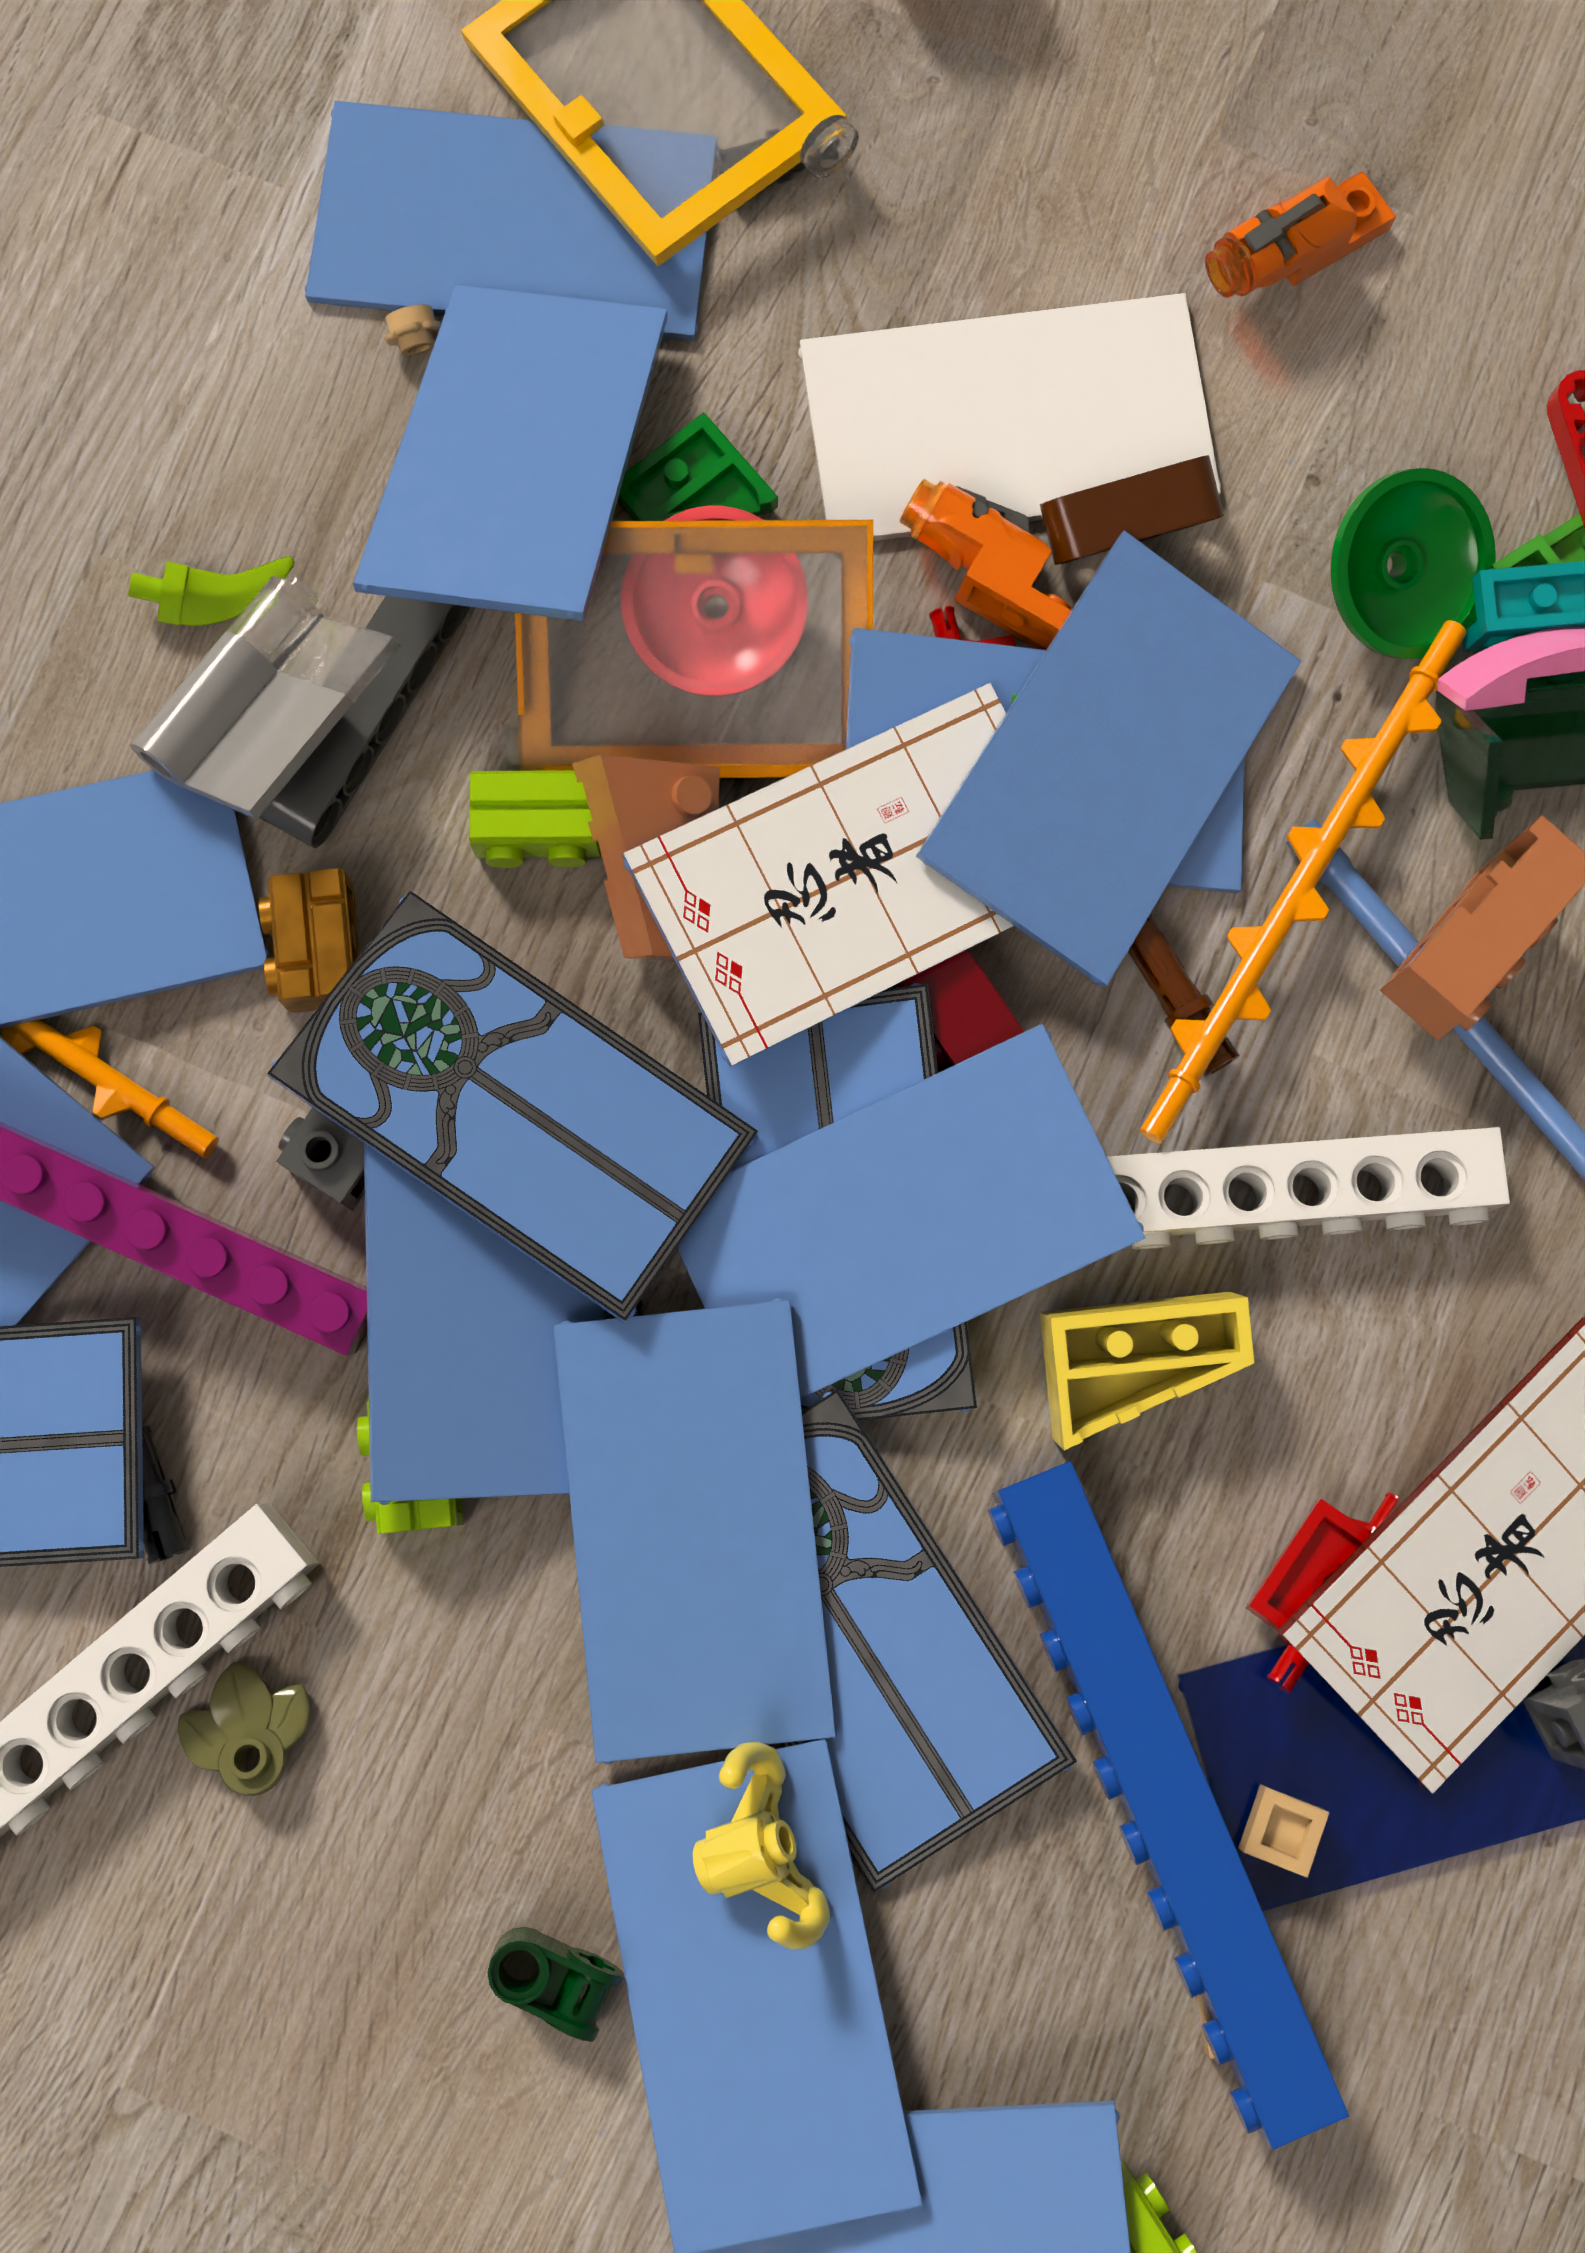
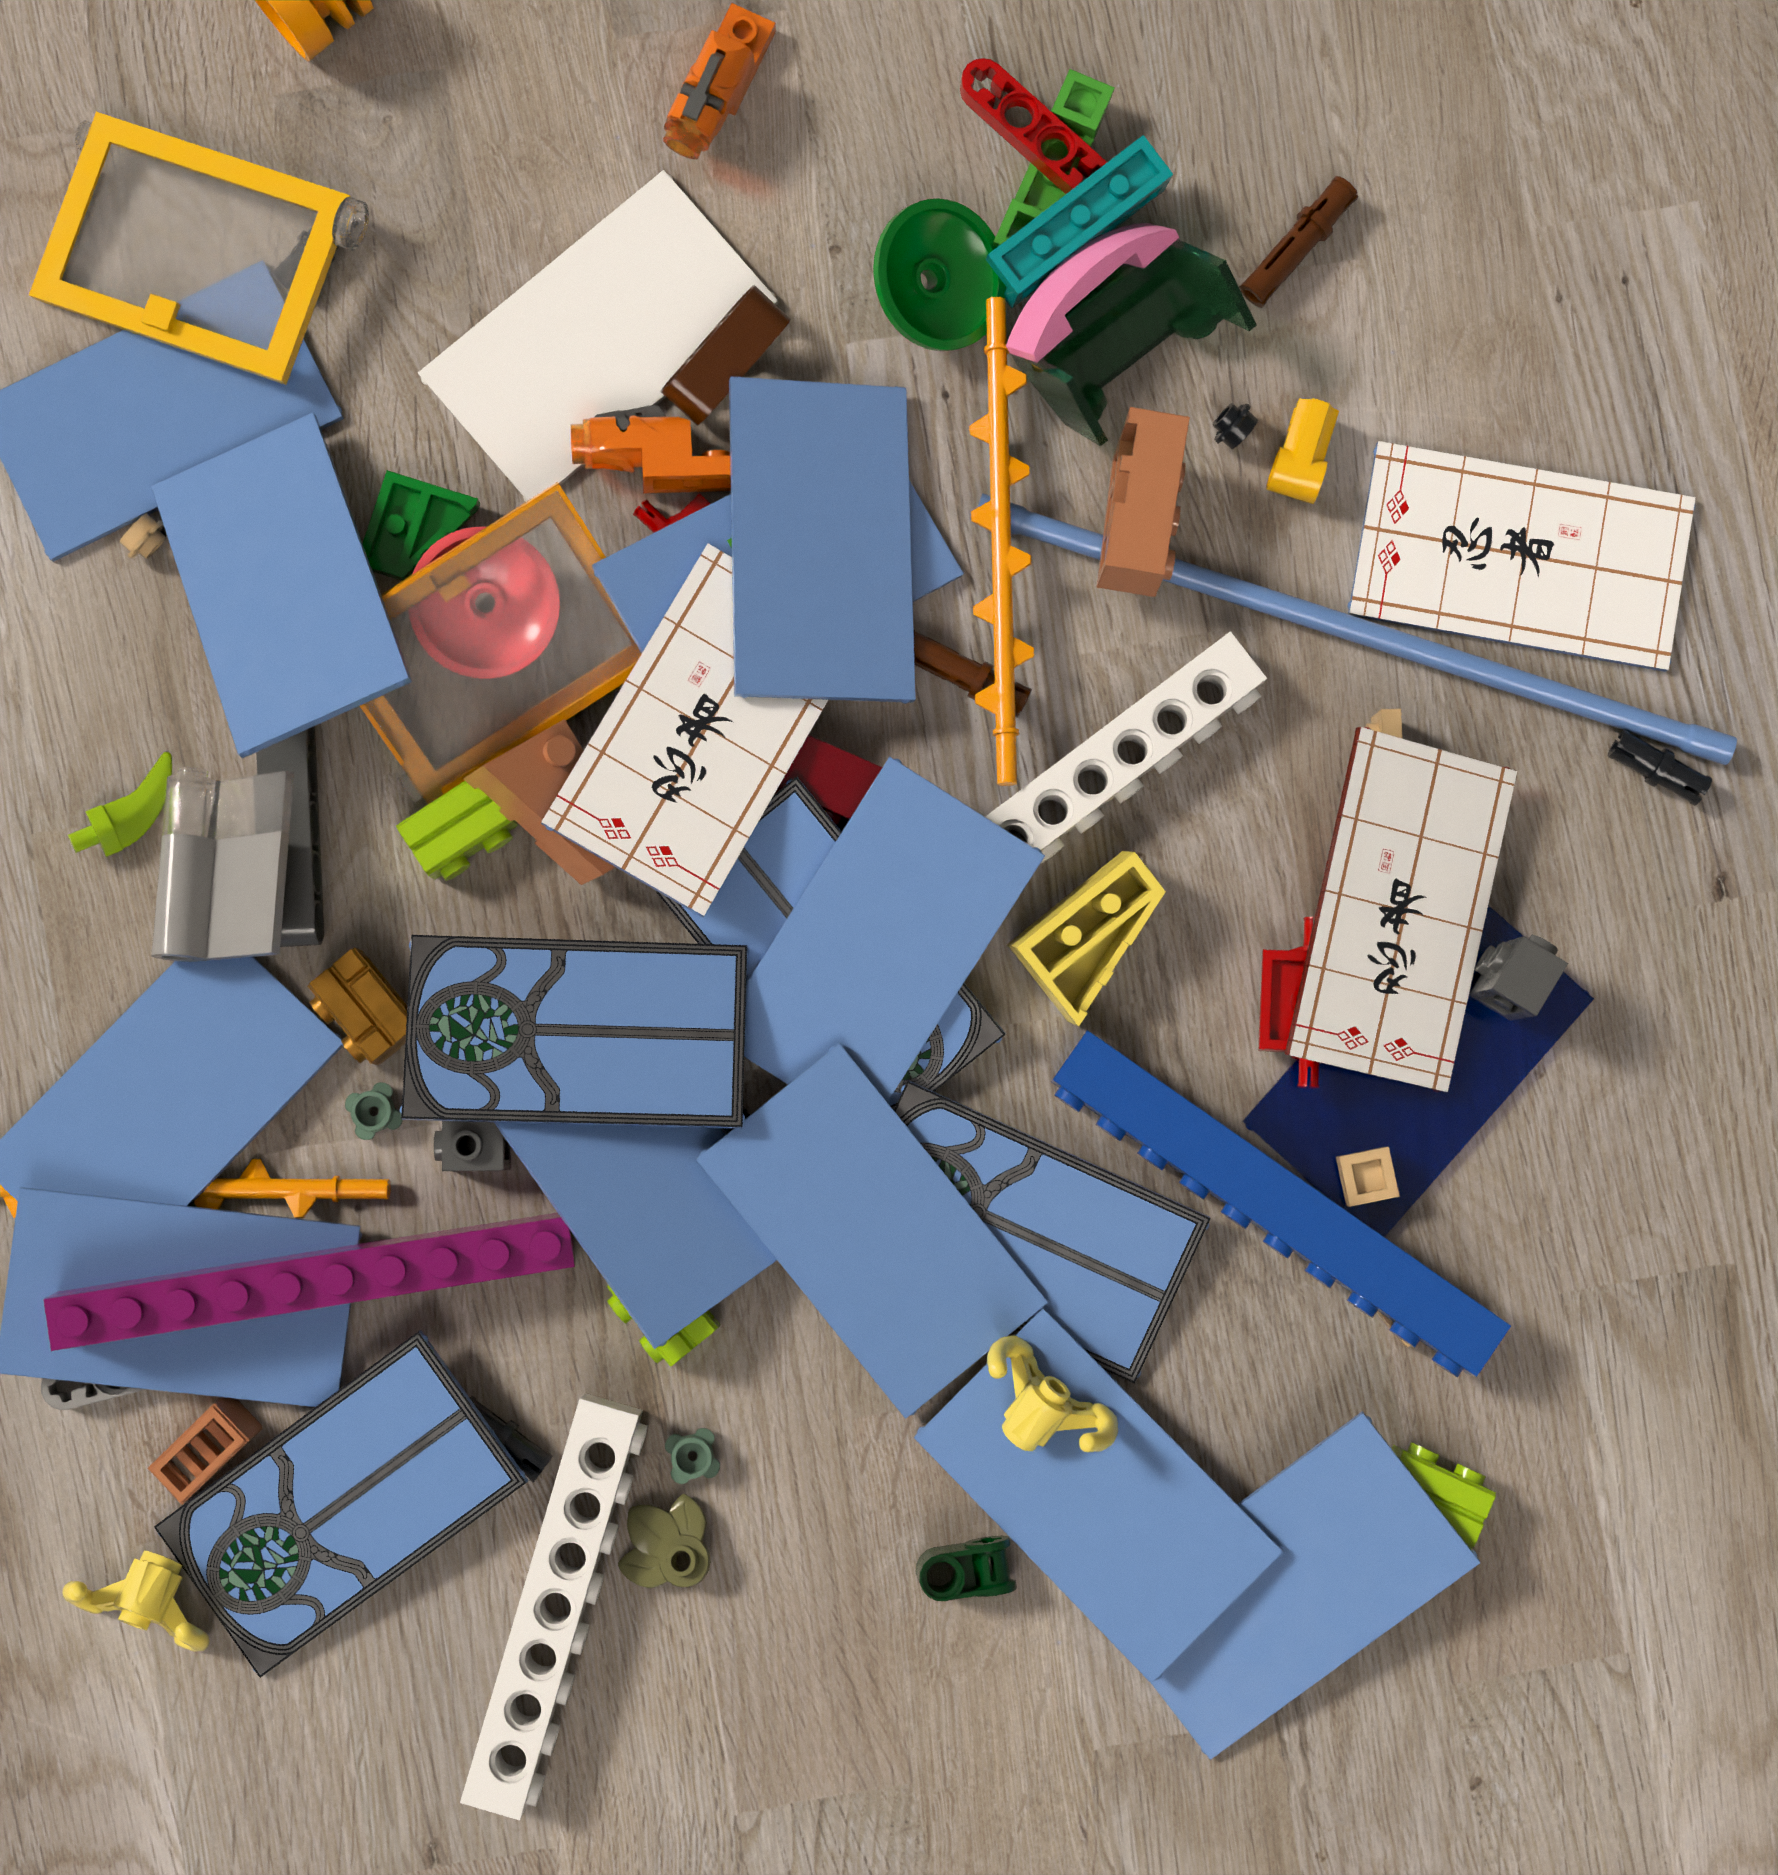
camera: 35 degrees left, 5 degrees up
none -> sand green plate [345,1082,403,1140]
none -> sand green plate [665,1428,720,1484]

